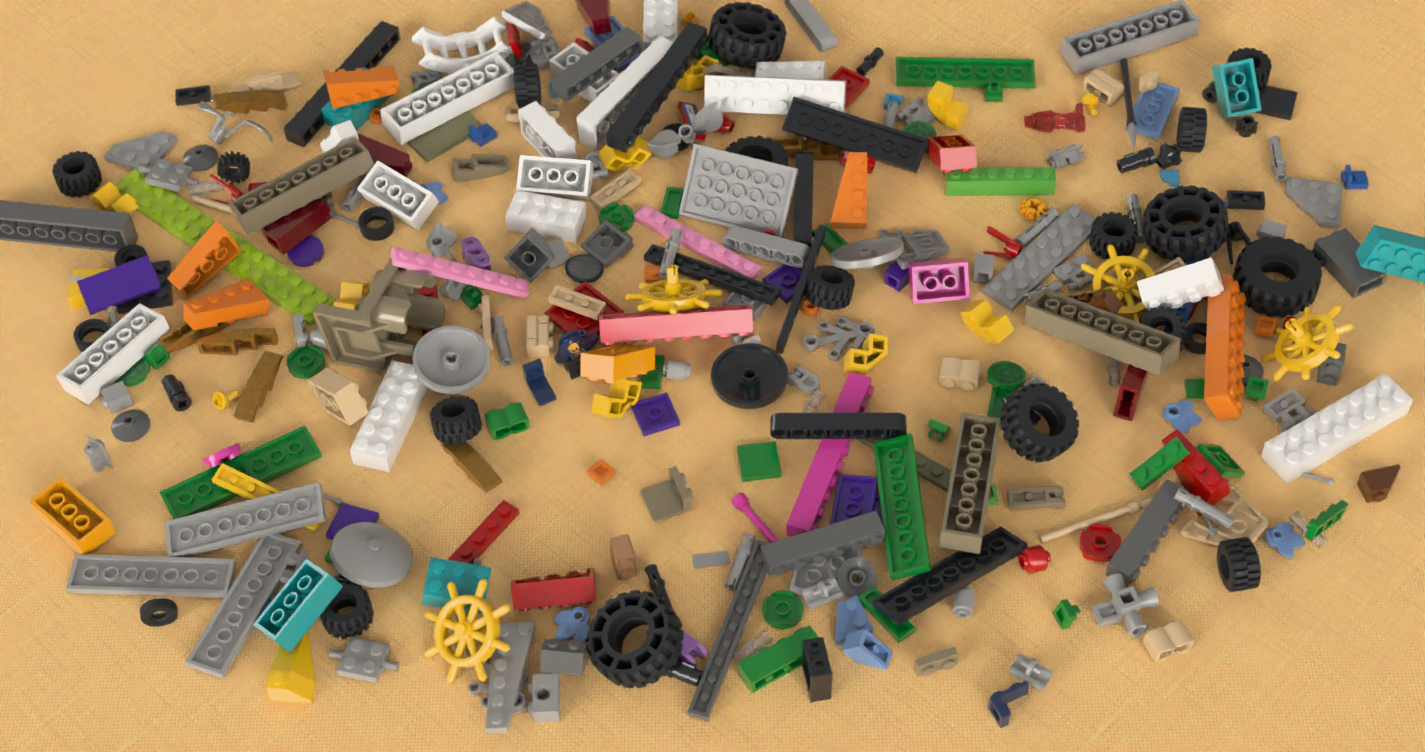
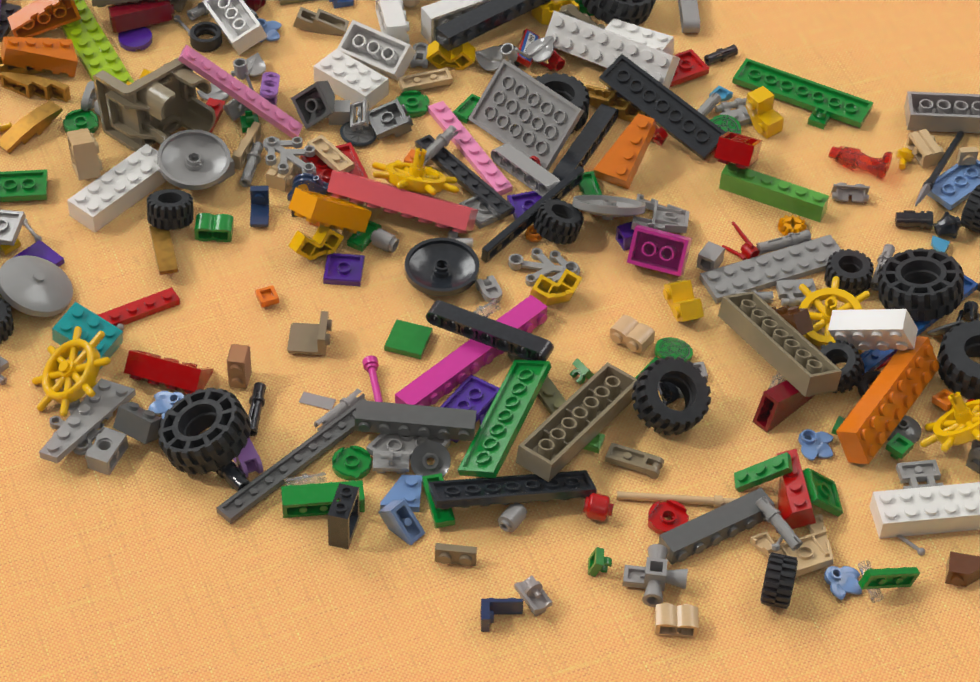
camera: 20 degrees right, 5 degrees down
none -> light grey plant [263,136,316,176]
none -> light grey tile [350,99,369,132]
none -> dark grey dish [927,320,964,337]

